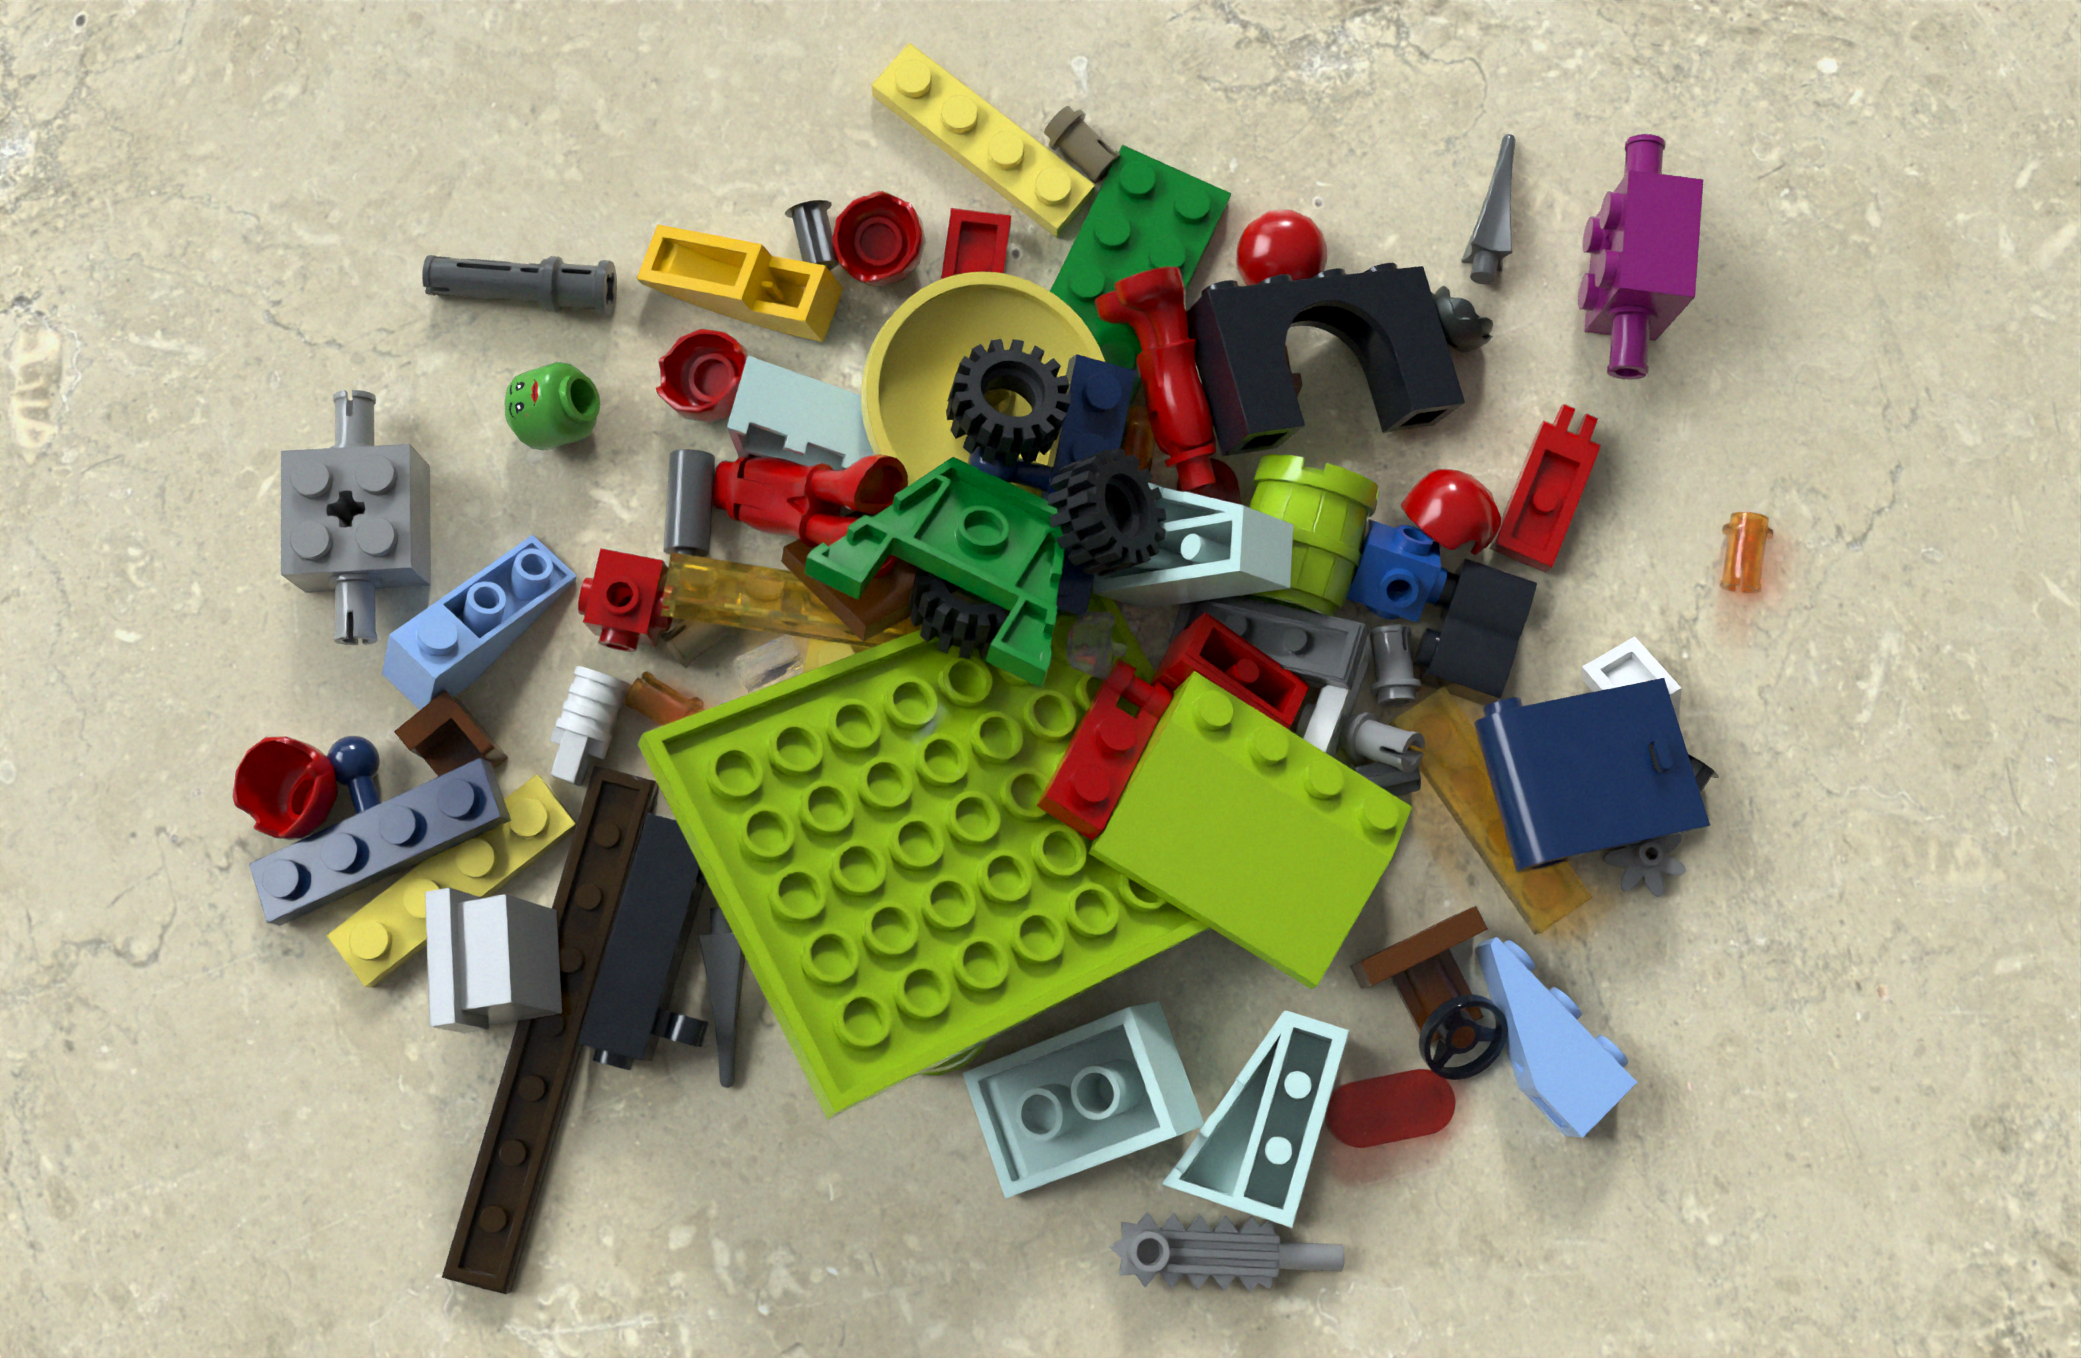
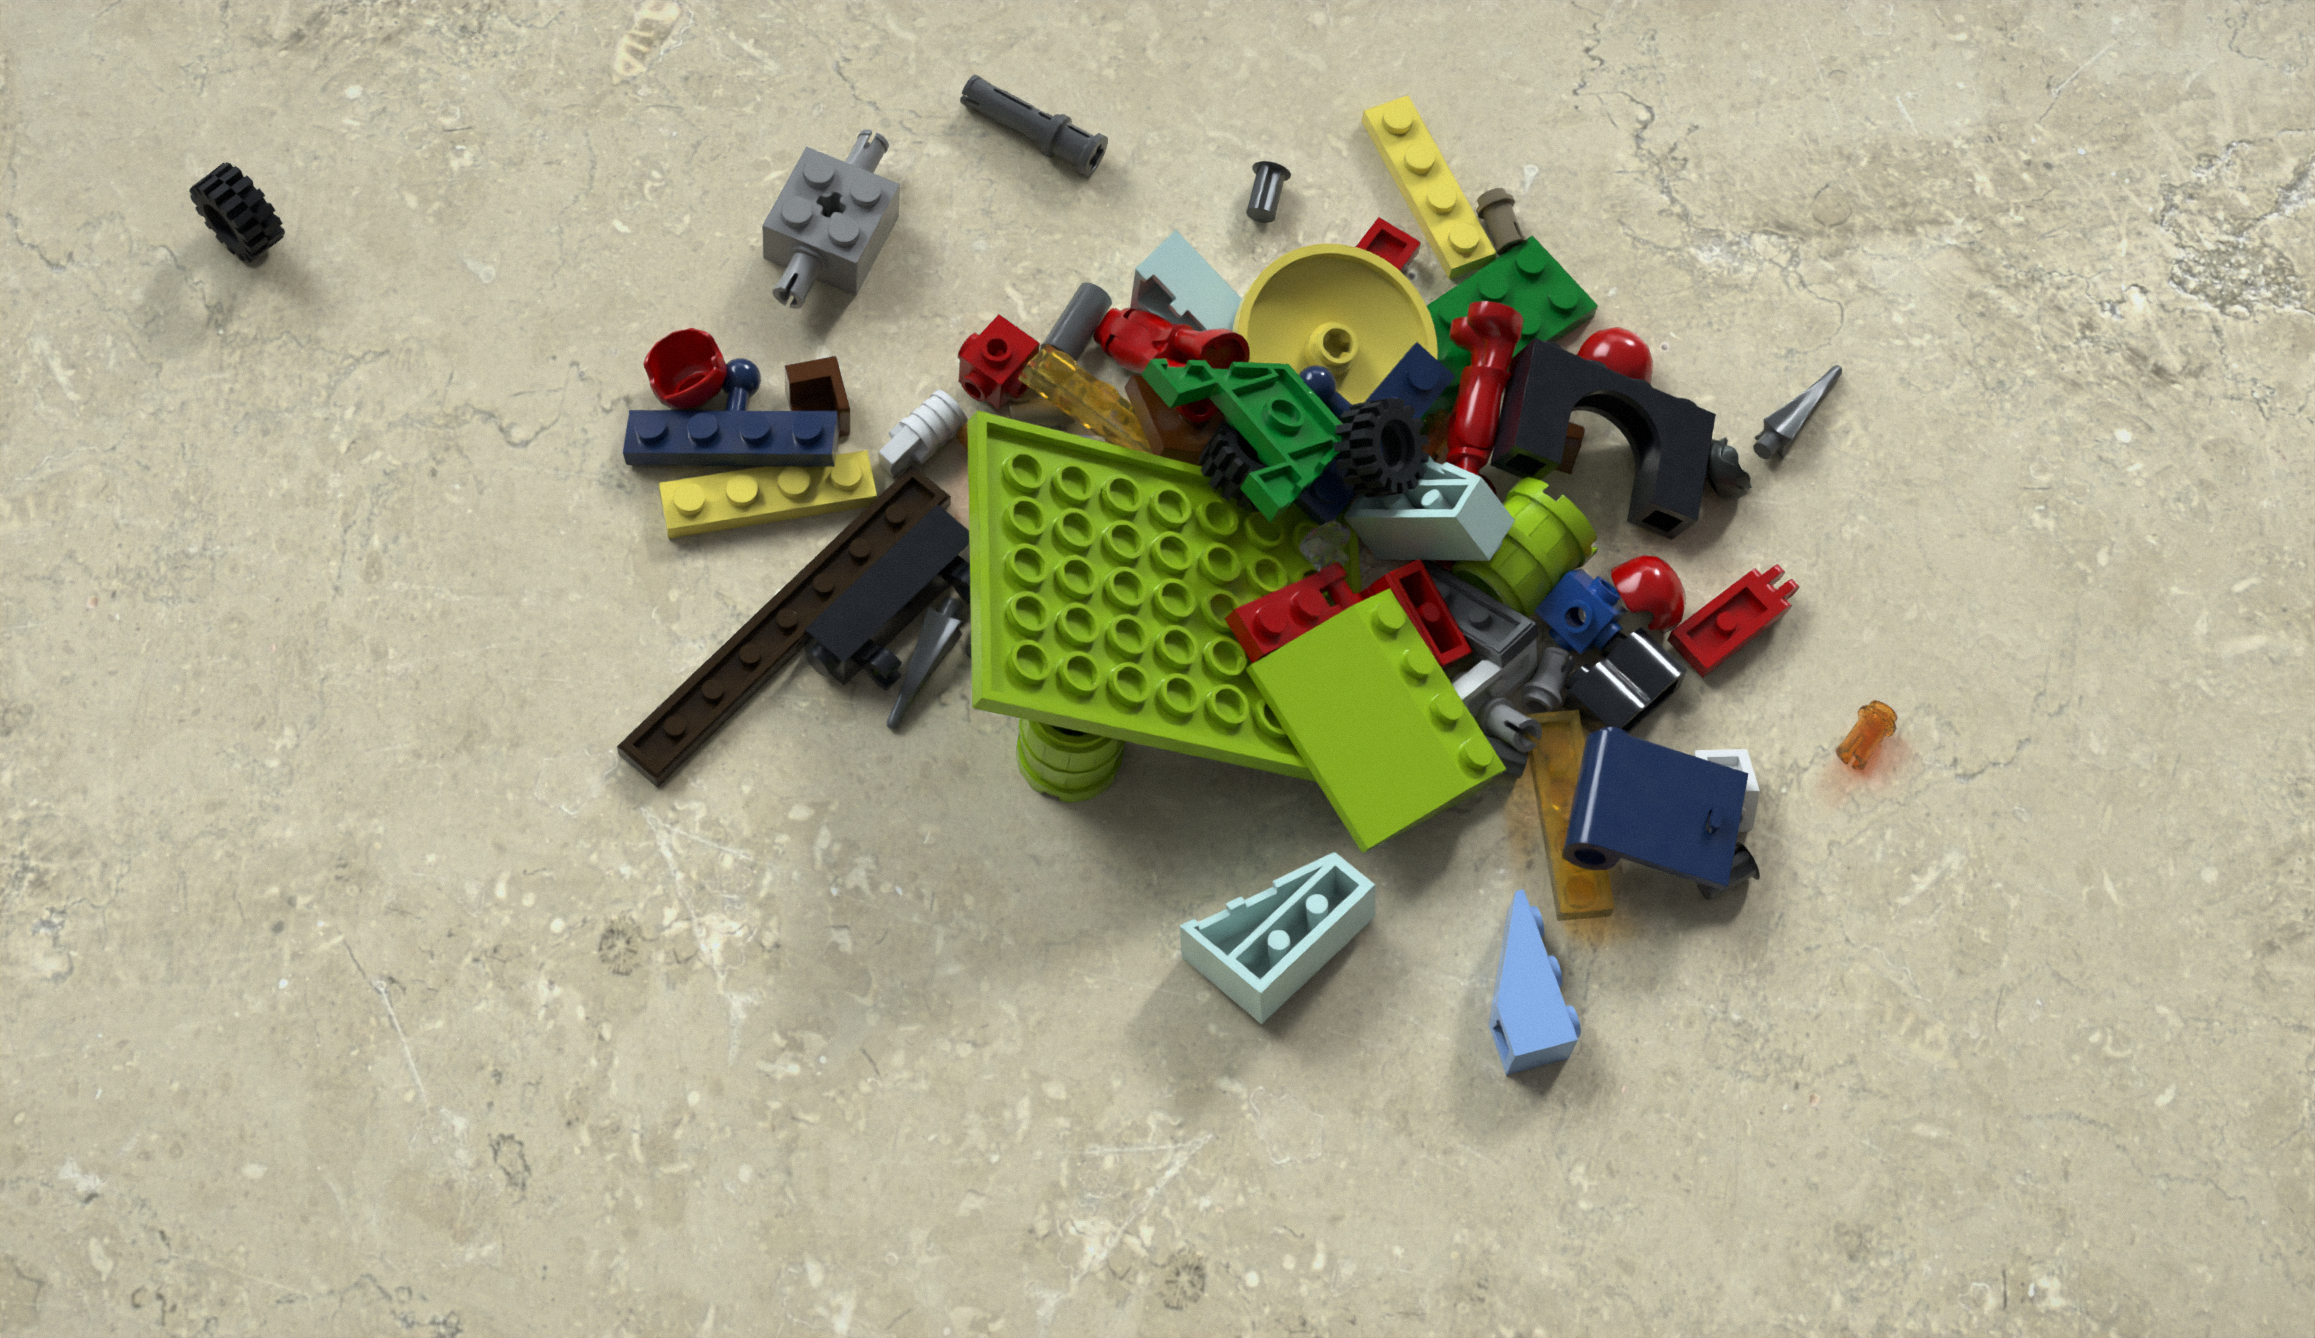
camera: 25 degrees right, 15 degrees down
light blue slope [382,535,577,710] -> none
light grey plate [425,888,562,1033] -> none
bright green head [504,362,601,450] -> none
yellow slope [636,224,843,343] -> none
red hair [656,329,748,423] -> none
red hair [832,191,926,287] -> none
black tyre [946,339,1071,466] -> none
light aqua slope [962,1001,1204,1199] -> none
light grey piece [1109,1212,1344,1292] -> none
clear red tile [1324,1069,1455,1148] -> none
reddish brown piece [1350,906,1508,1080] -> none
magenta brick [1578,134,1704,380] -> none
light grey plant [1603,834,1686,897] -> none

